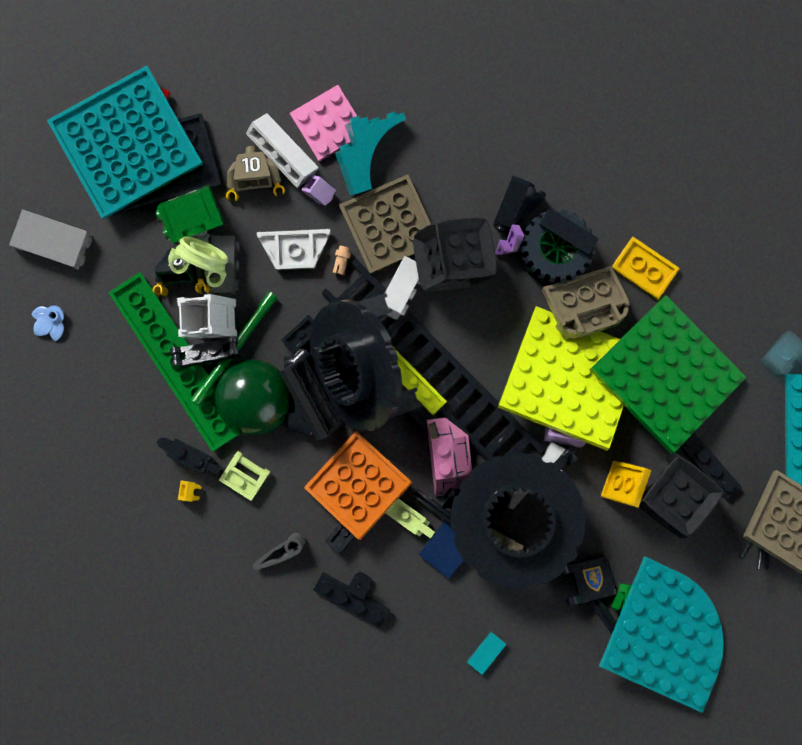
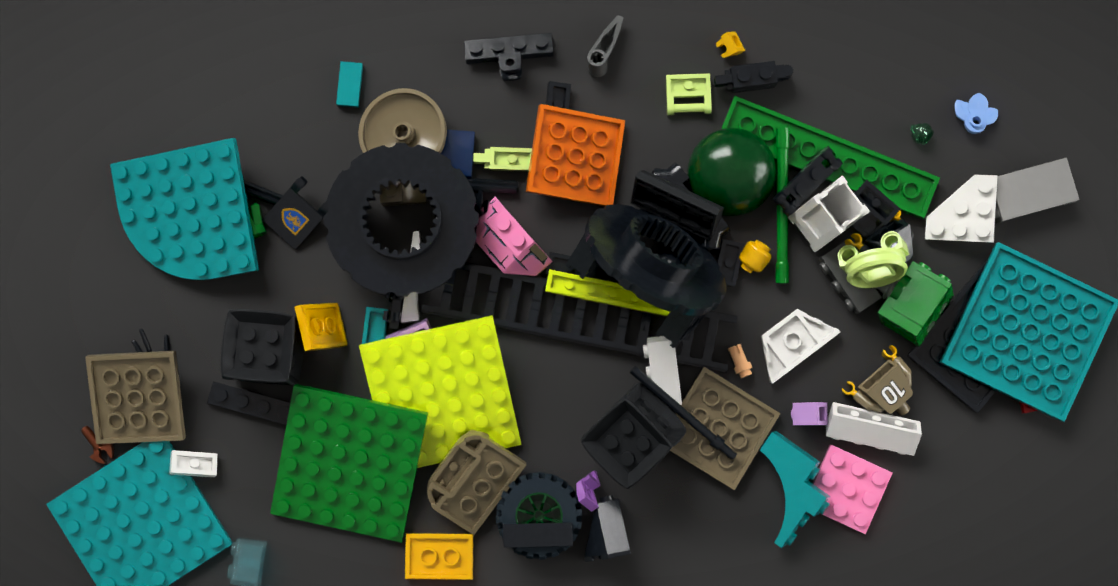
camera: 145 degrees right, 0 degrees up
none -> white plate [170,450,218,477]
none -> dark tan dish [358,88,447,153]
none -> teal tile [362,307,389,344]
none -> black bar [630,366,737,460]
none -> yellow head [739,239,772,273]
none -> black slope [852,180,900,238]
none -> clear green plate [911,123,934,145]
none -> white plate [925,175,998,243]

